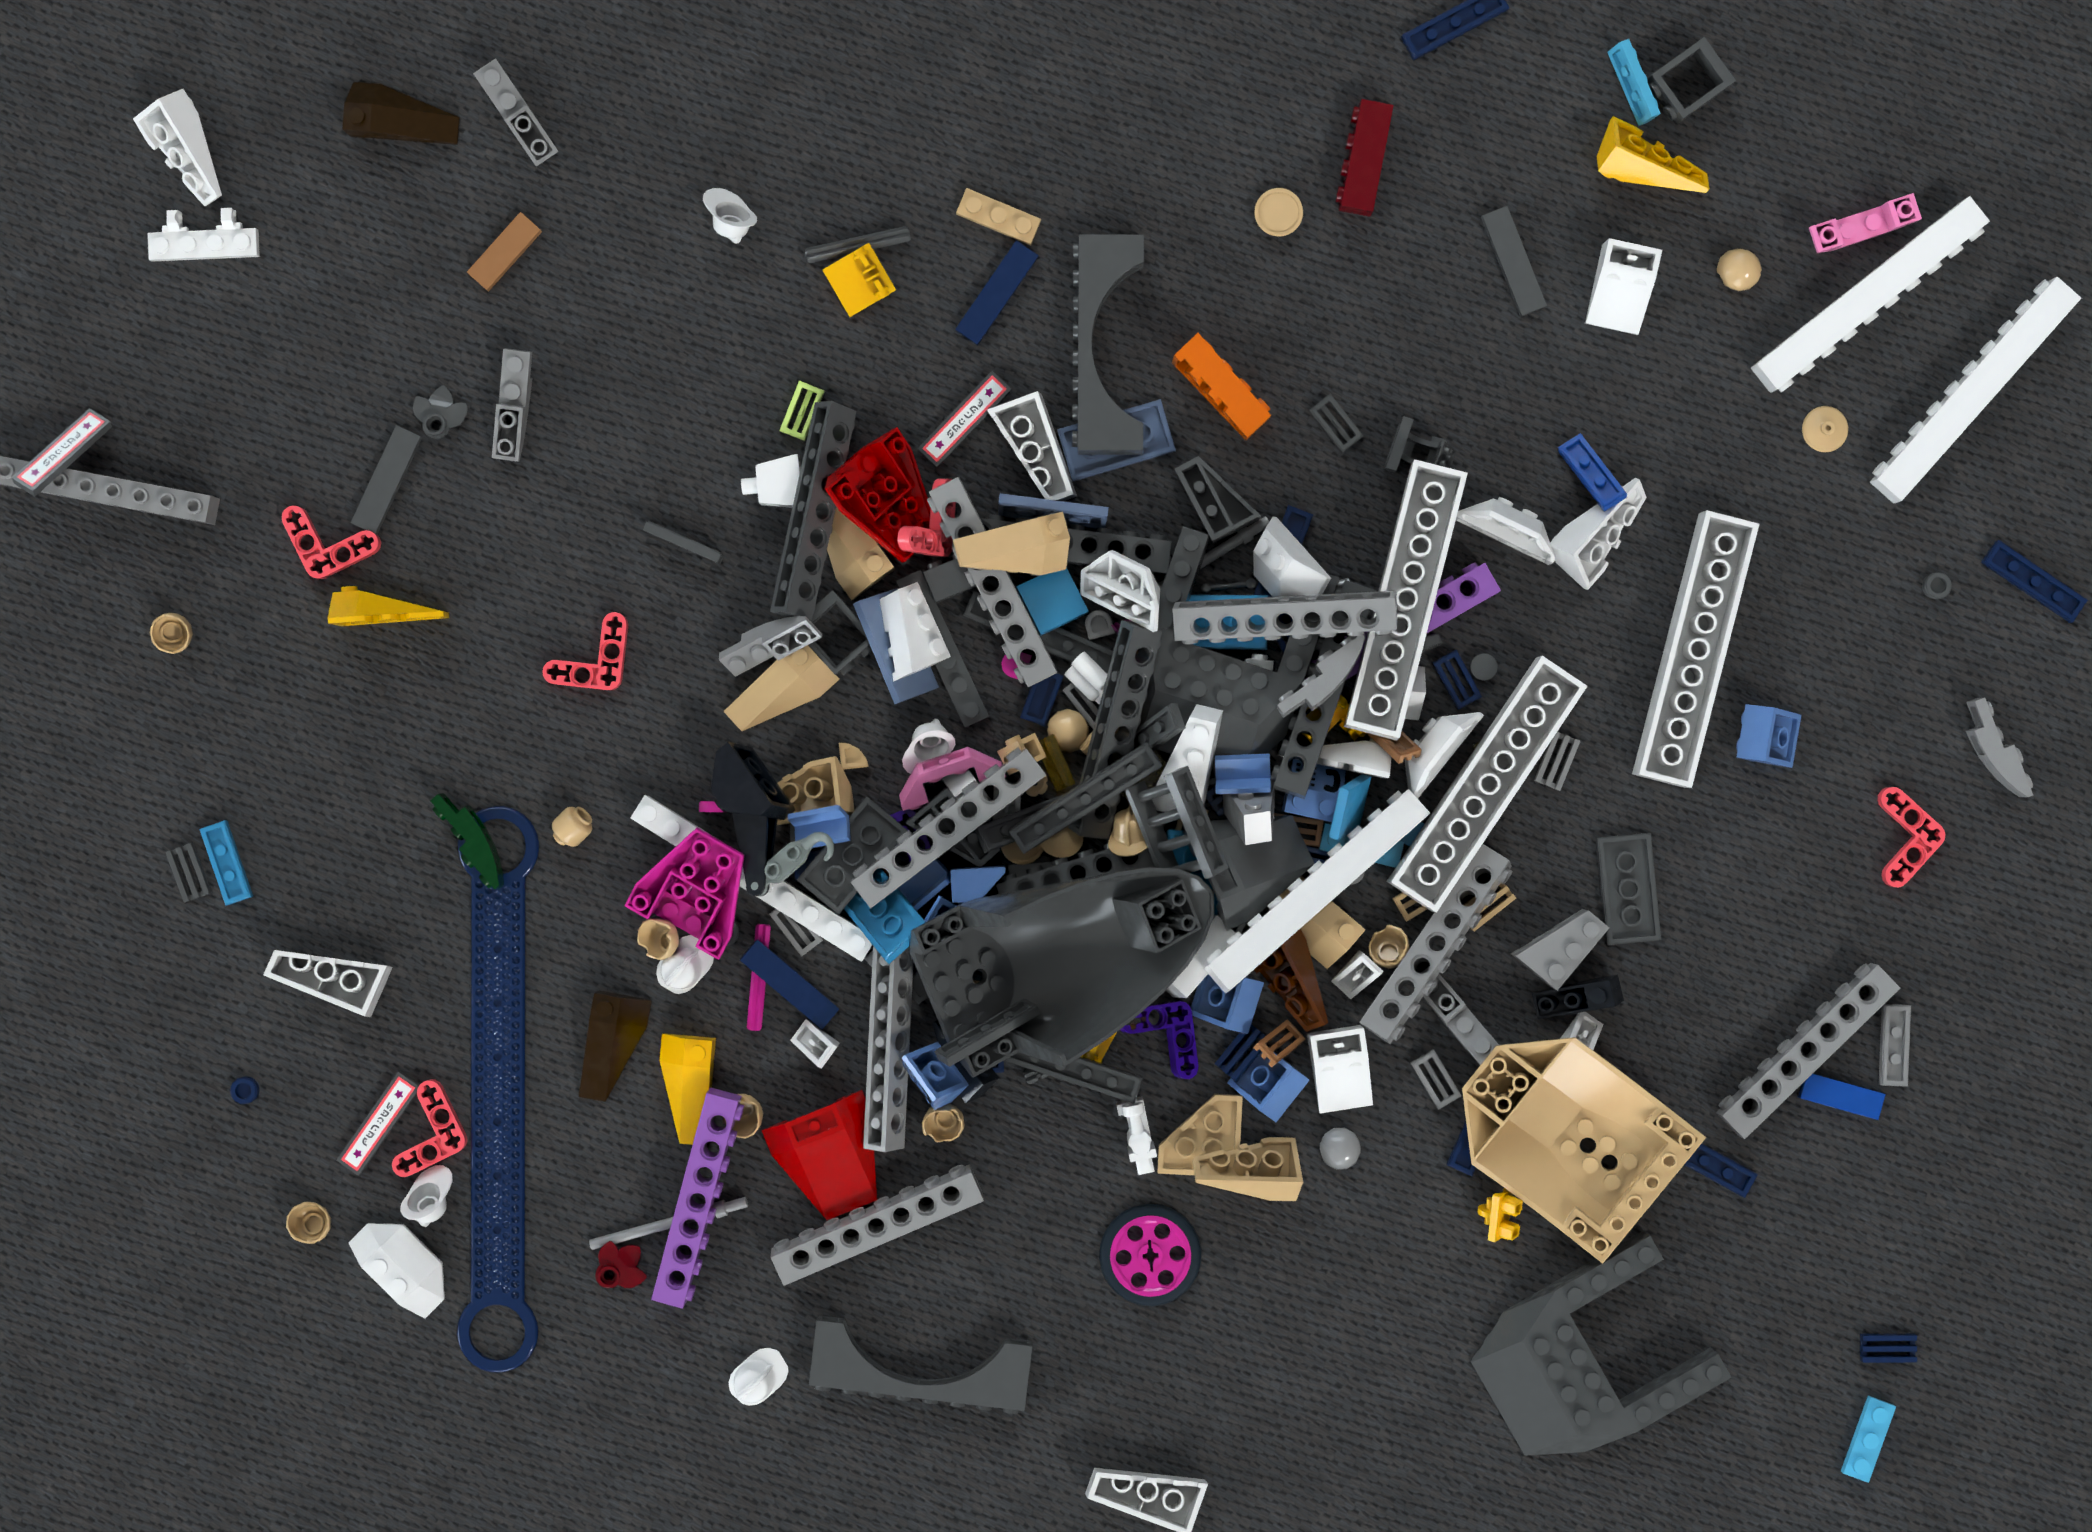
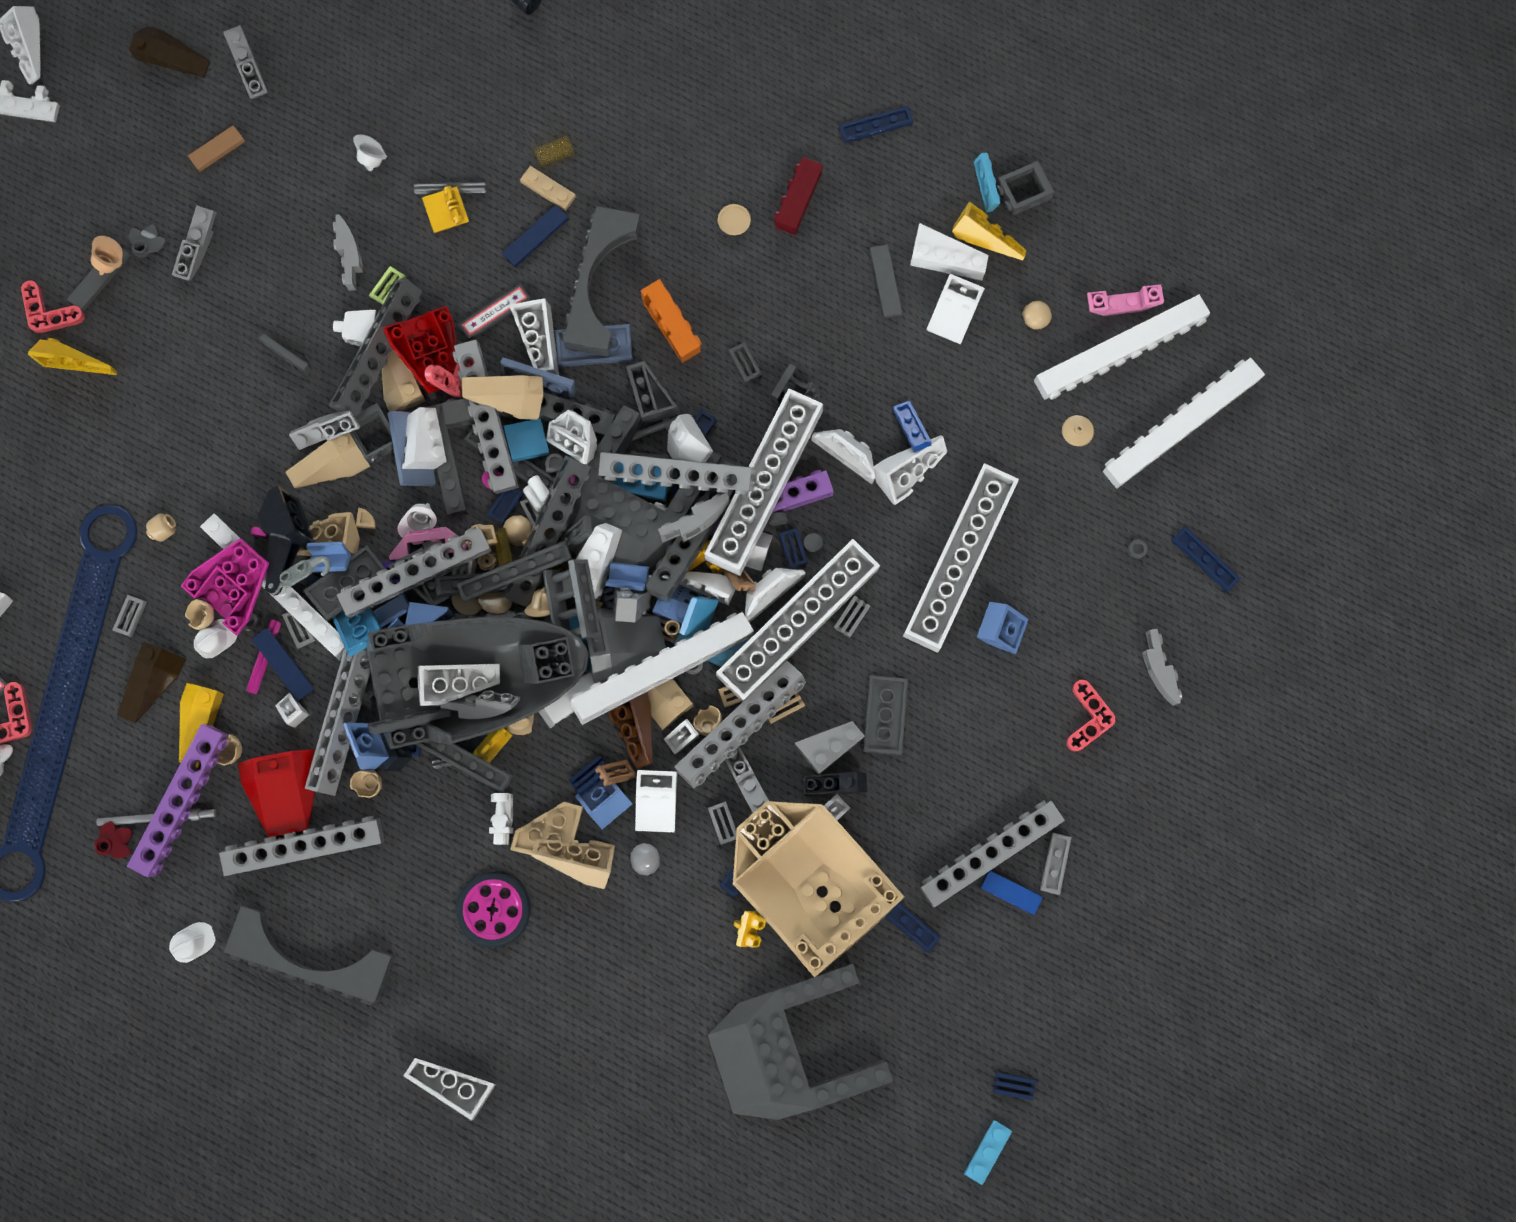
camera: 10 degrees right, 10 degrees down
dark green slope [430,793,504,889] -> none
coral beam [542,612,628,690] -> none
dark purple beam [1120,1001,1198,1079] -> none
medium blue slope [1191,974,1264,1034] -> none
none -> light nougat piece [91,236,123,276]
none -> light grey tile [112,595,147,637]
none -> light grey slope [333,214,363,291]
none -> white wedge [418,664,500,706]
none -> light grey slope [440,690,520,719]
none -> clear yellow tile [534,136,575,167]
none -> tan hose [665,620,680,638]
none -> white wedge [910,223,989,280]

